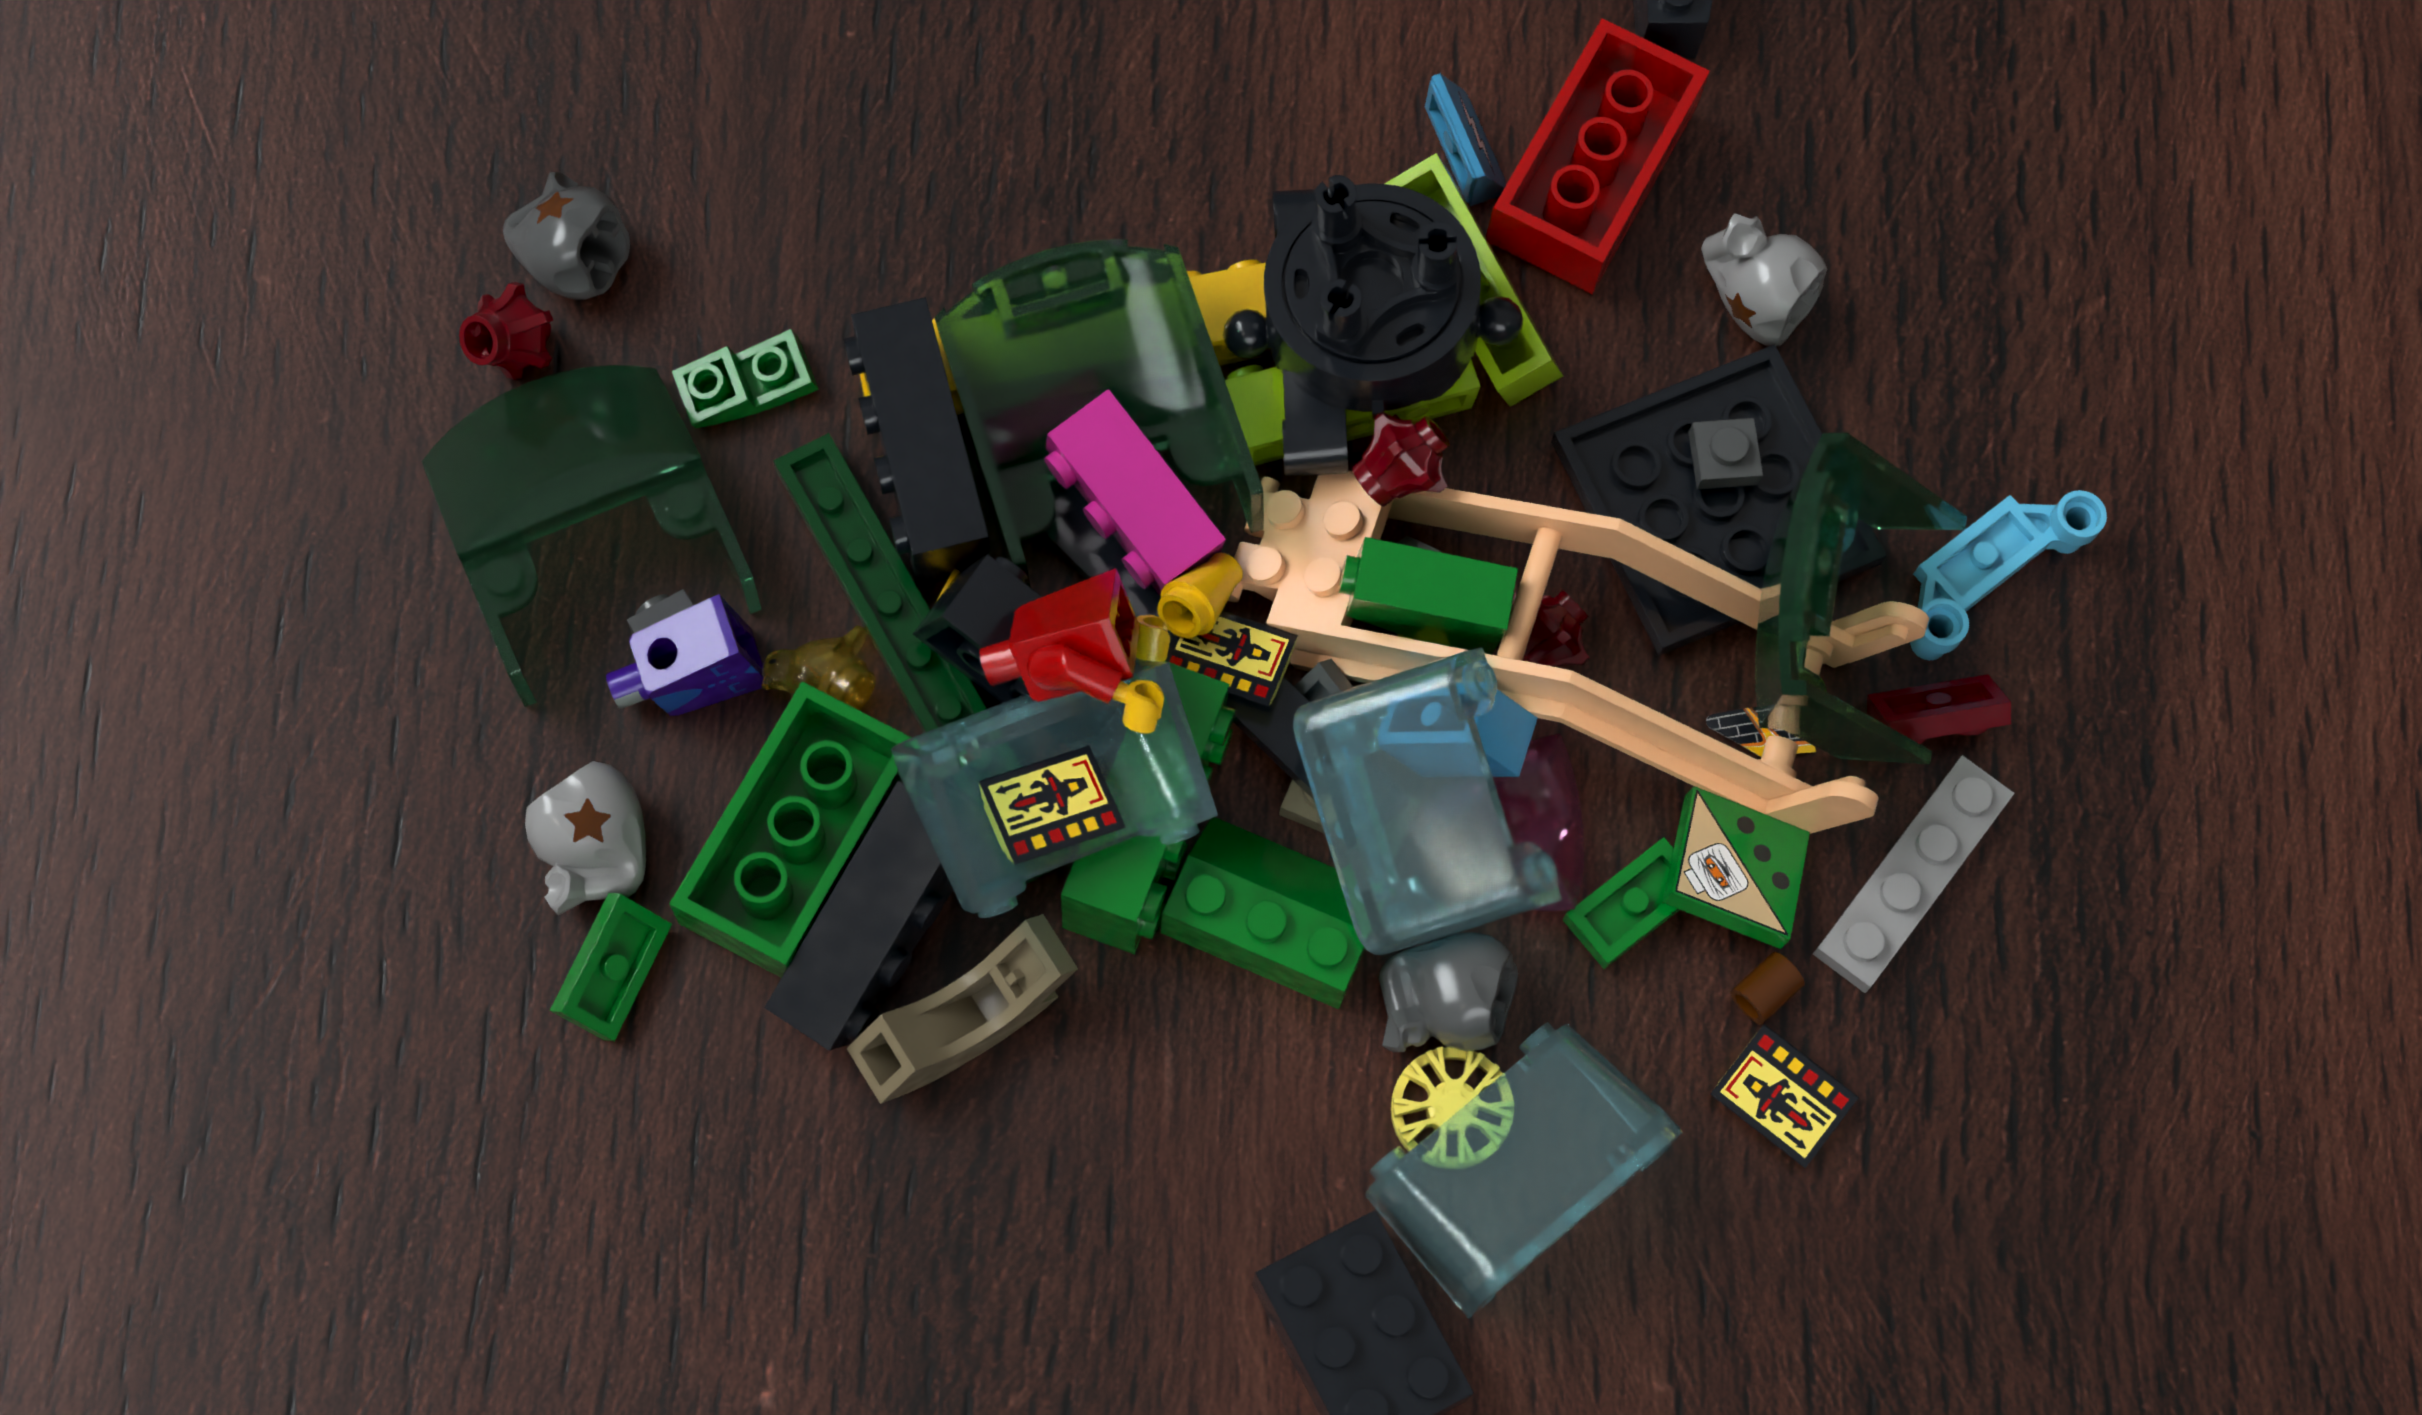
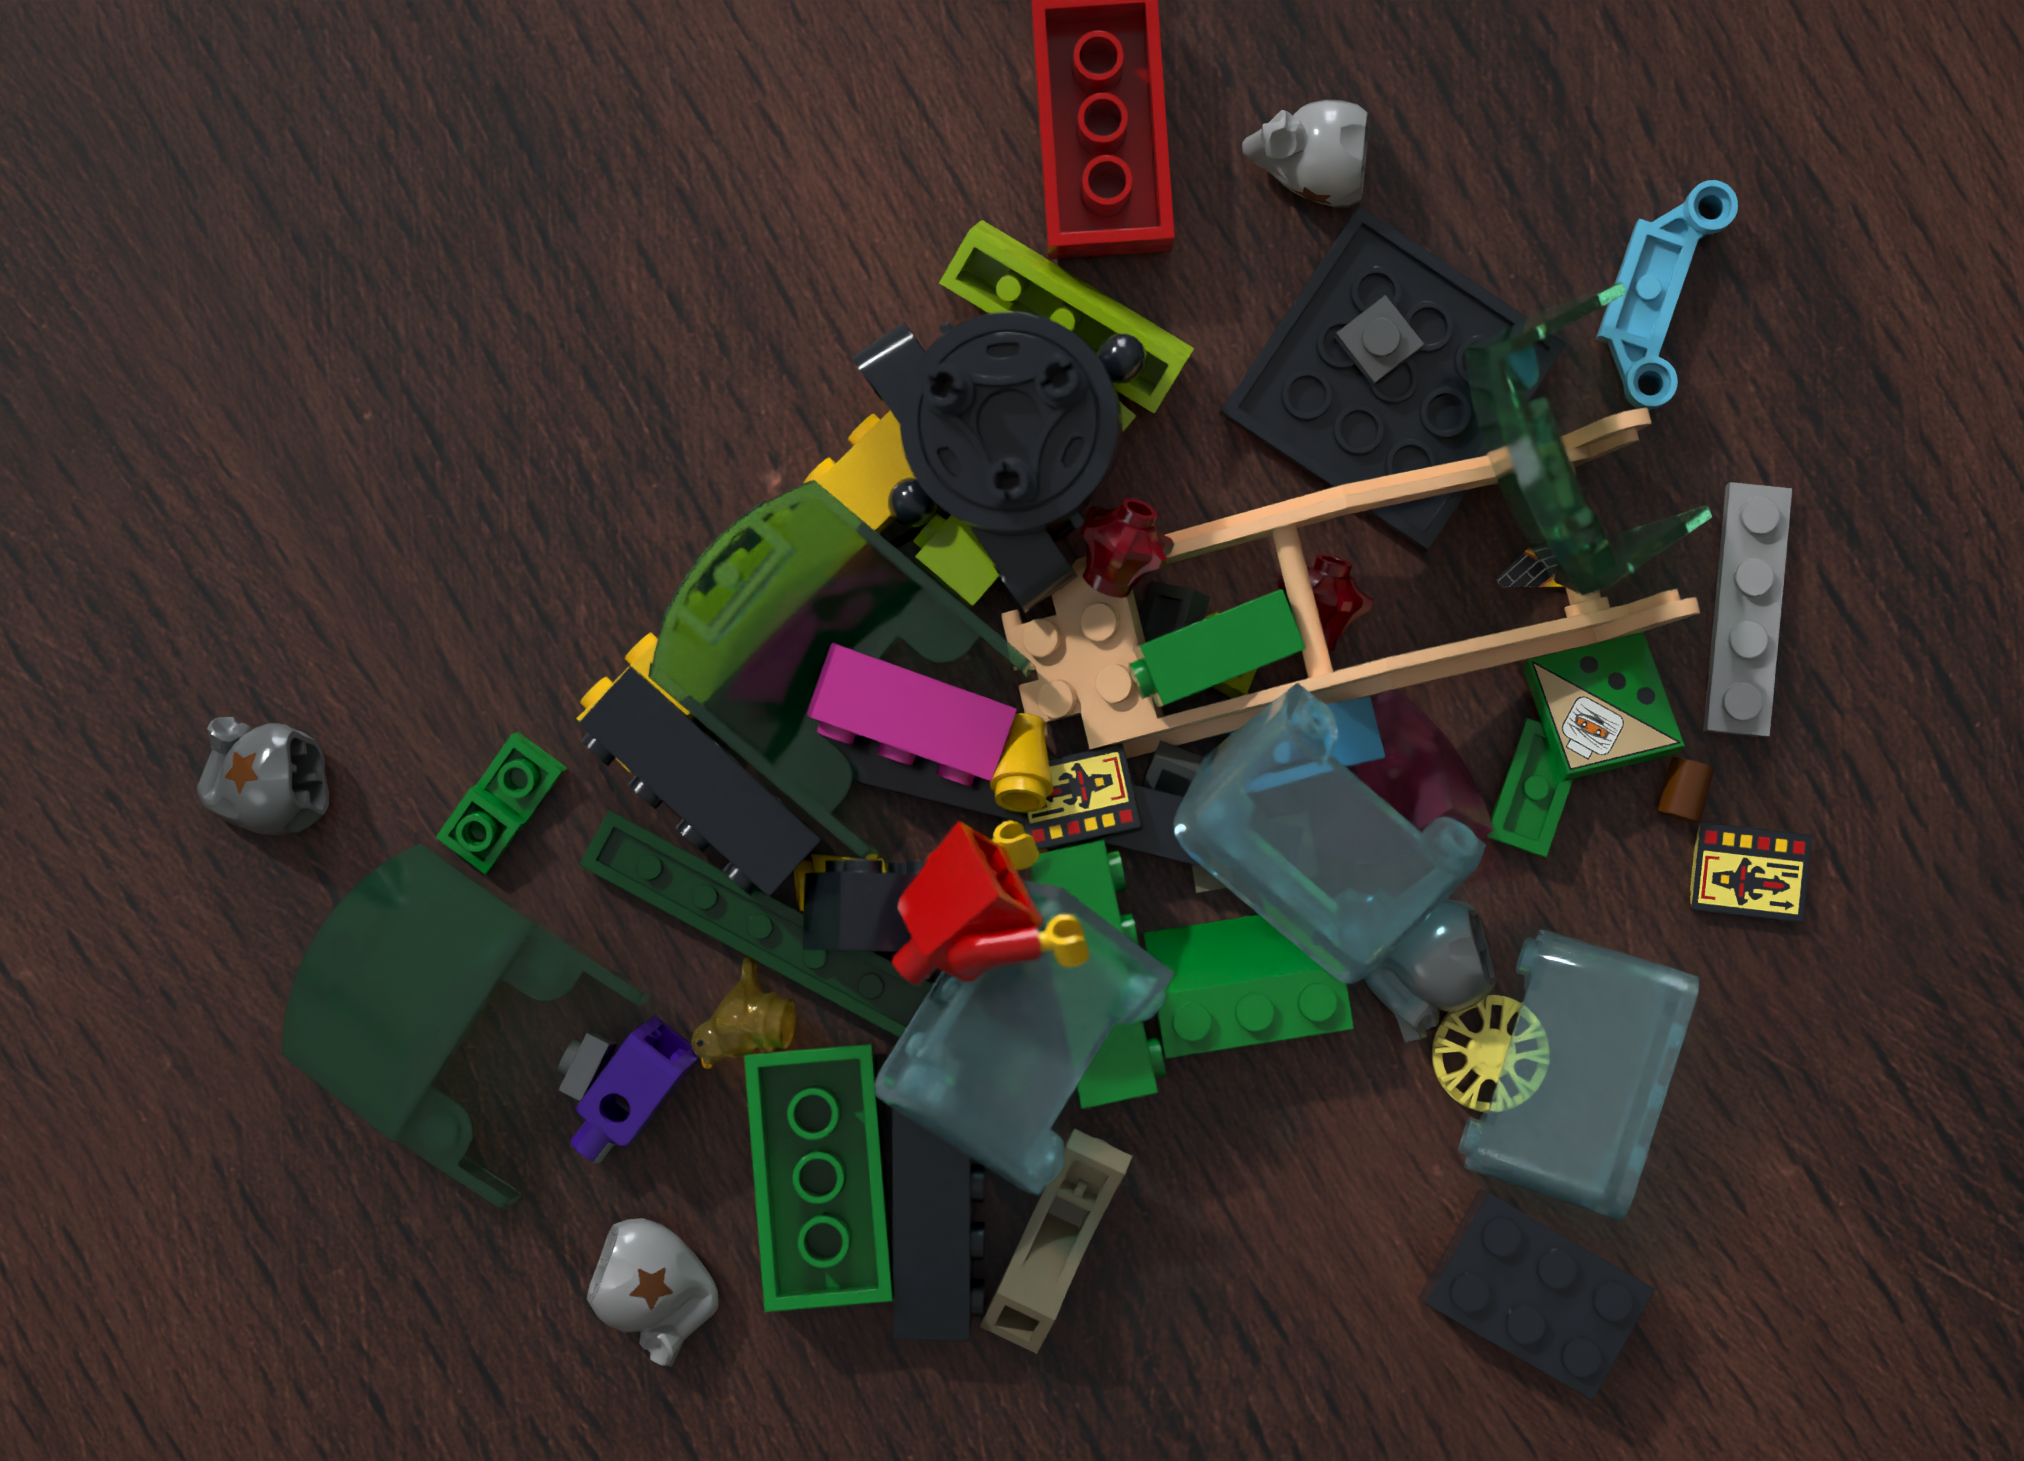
camera: 25 degrees left, 15 degrees up
dark red rock [459,282,554,380] -> none
green plate [550,893,672,1041] -> none
piece [979,745,1126,865] -> none
dark azure slope [1425,74,1507,206] -> none
dark red plate [1867,674,2011,746] -> none

